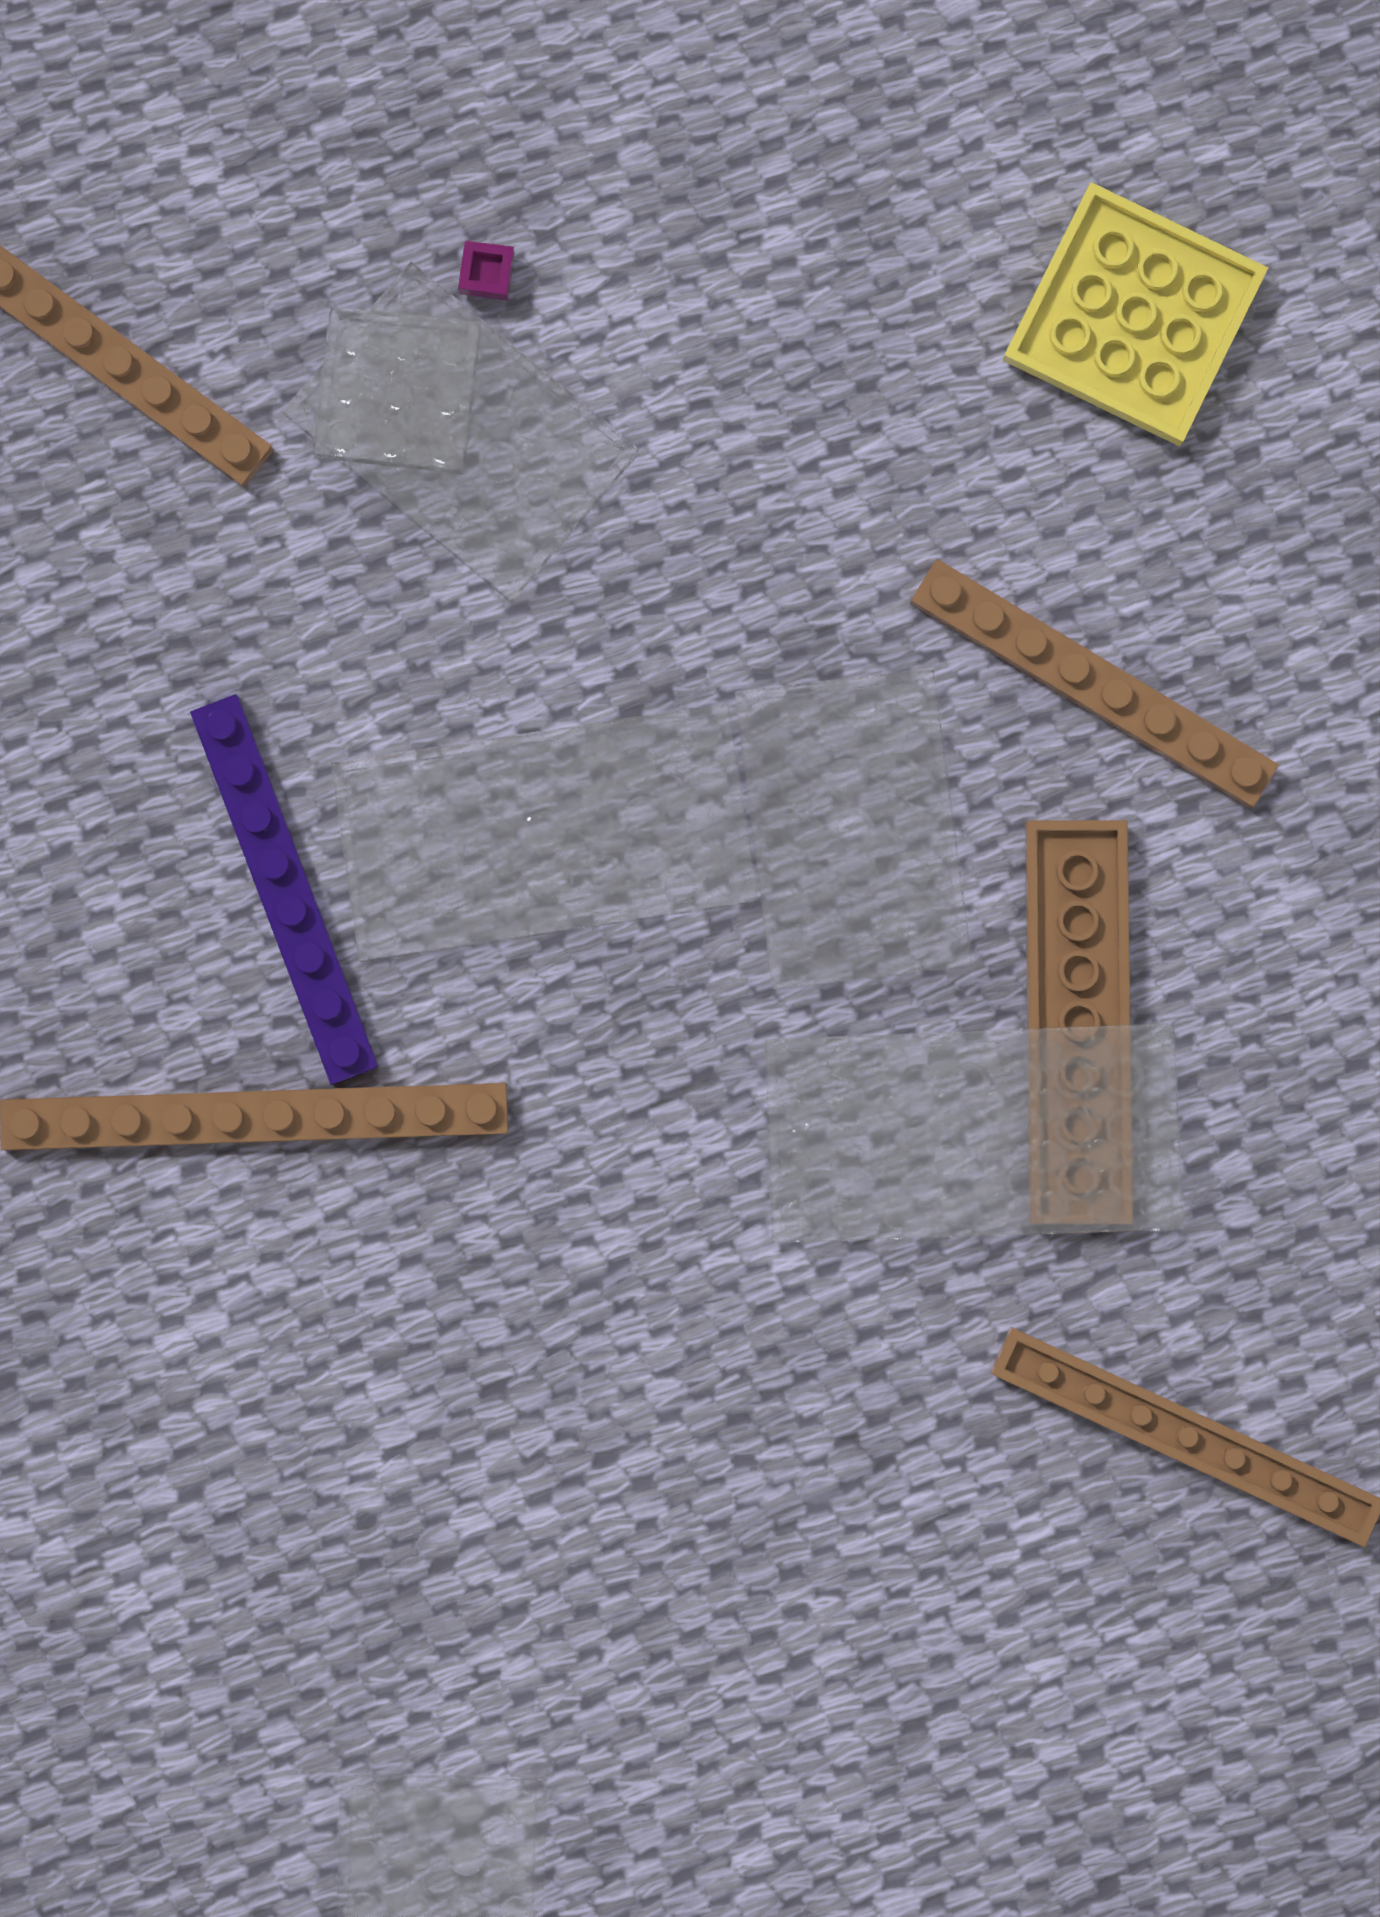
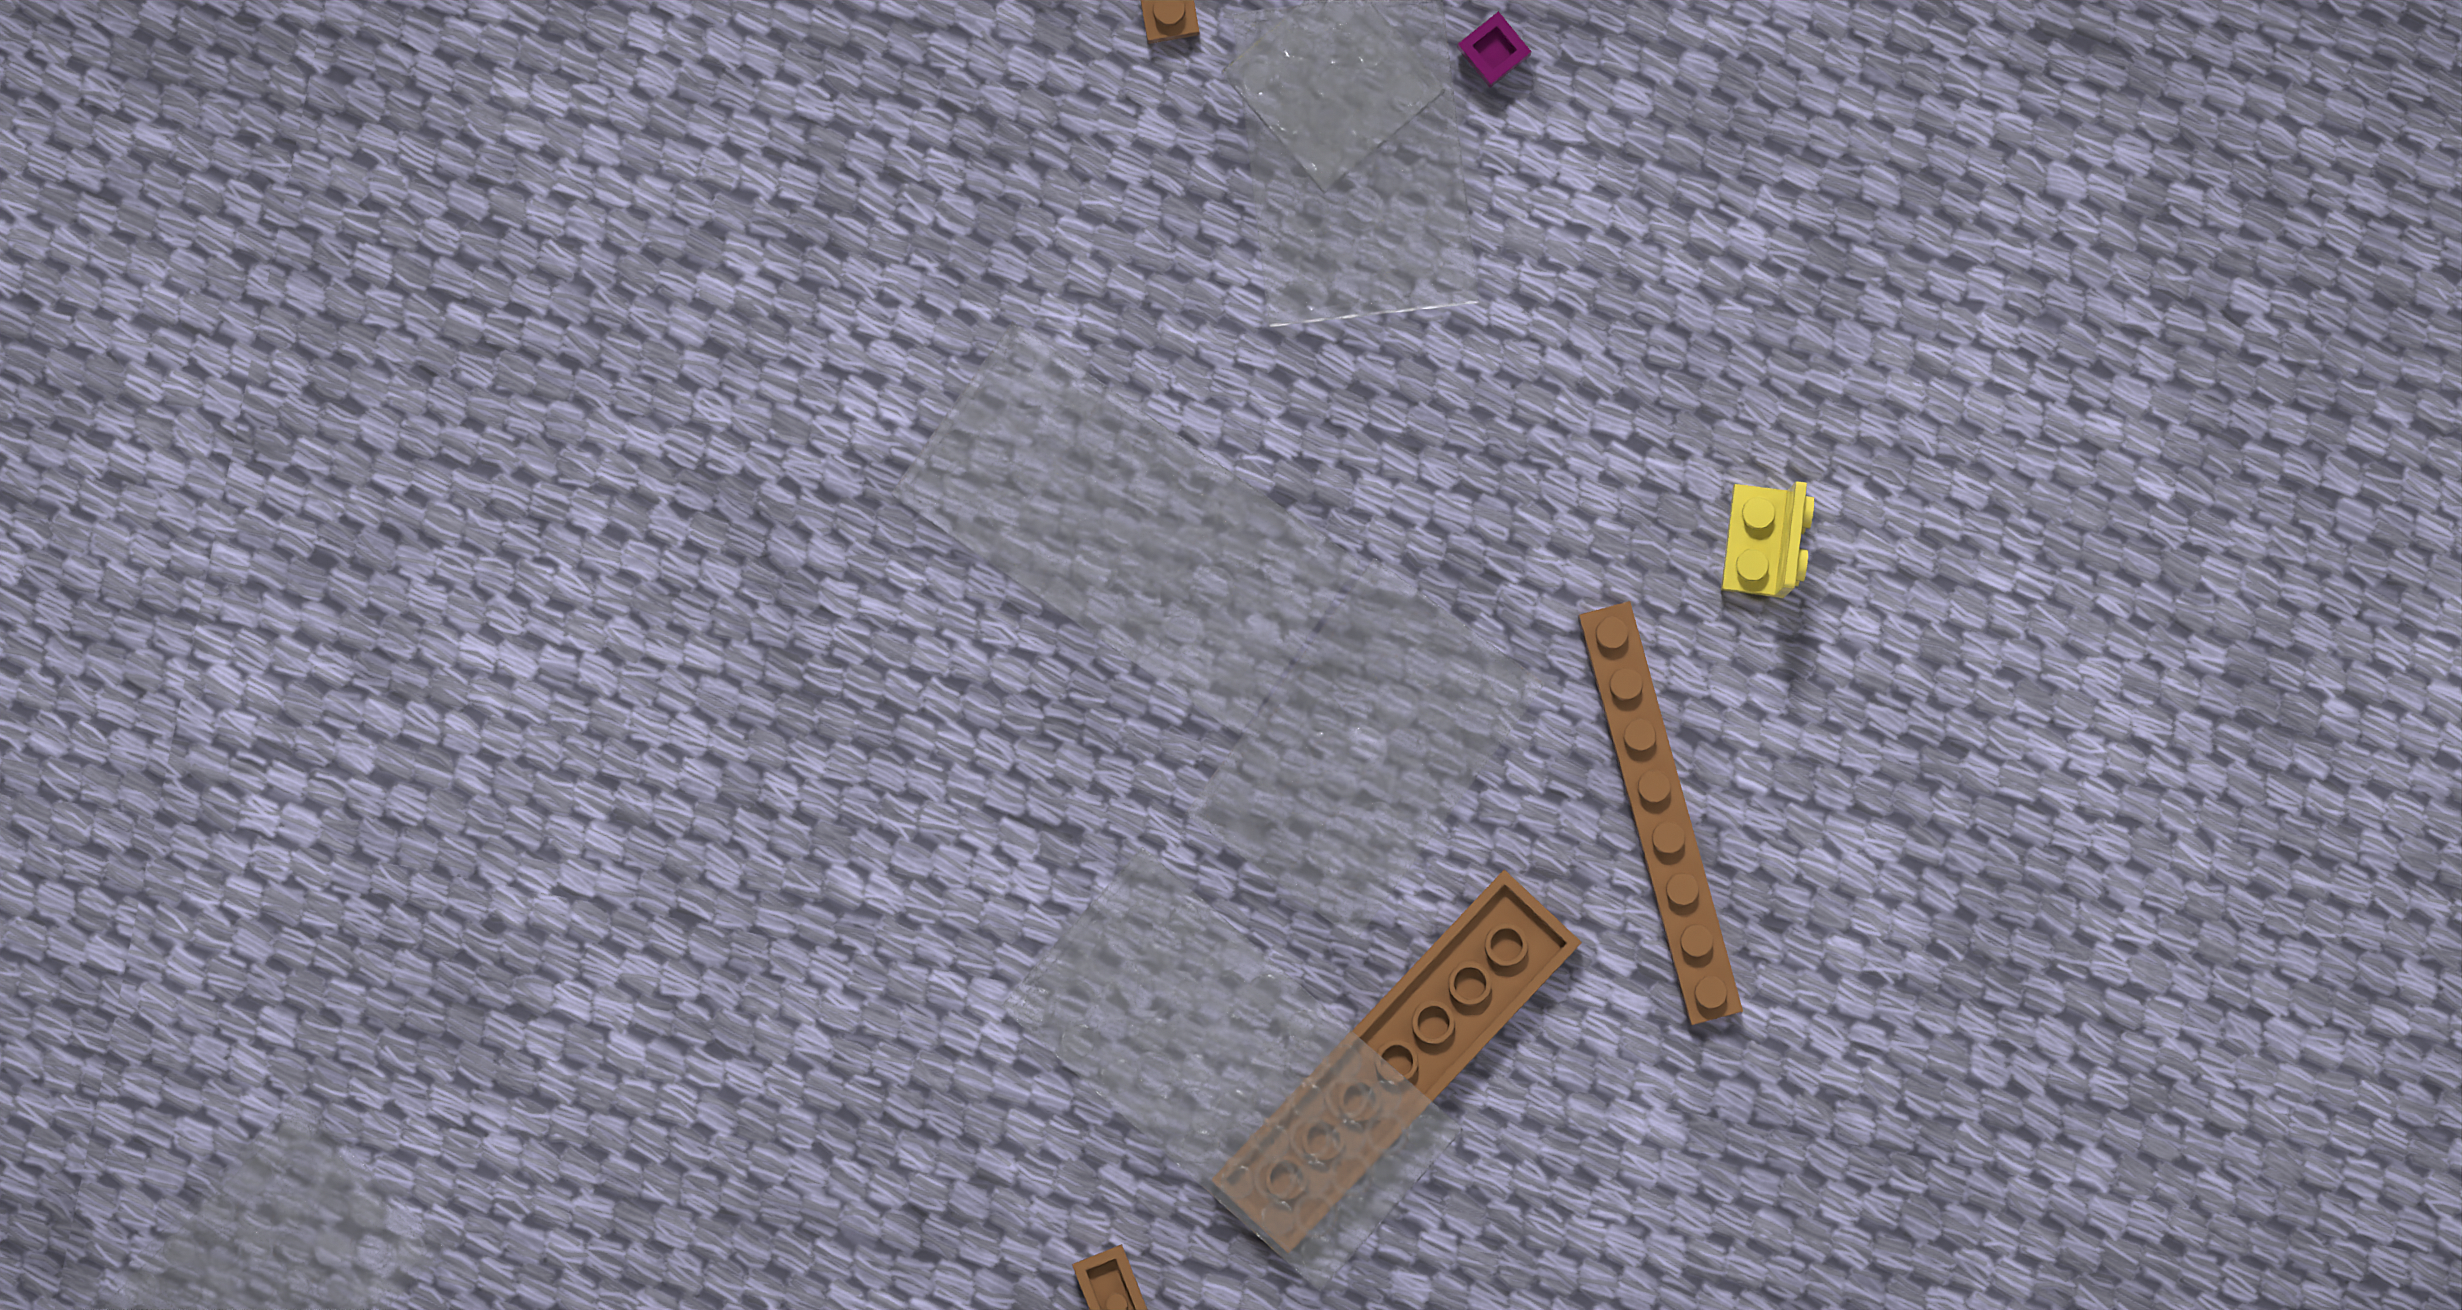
camera: 45 degrees right, 0 degrees up
medium nougat plate [0,1083,509,1151] -> none
dark purple plate [190,694,380,1086] -> none
light yellow plate [1002,182,1268,447] -> none
none -> light yellow bracket [1721,481,1814,598]

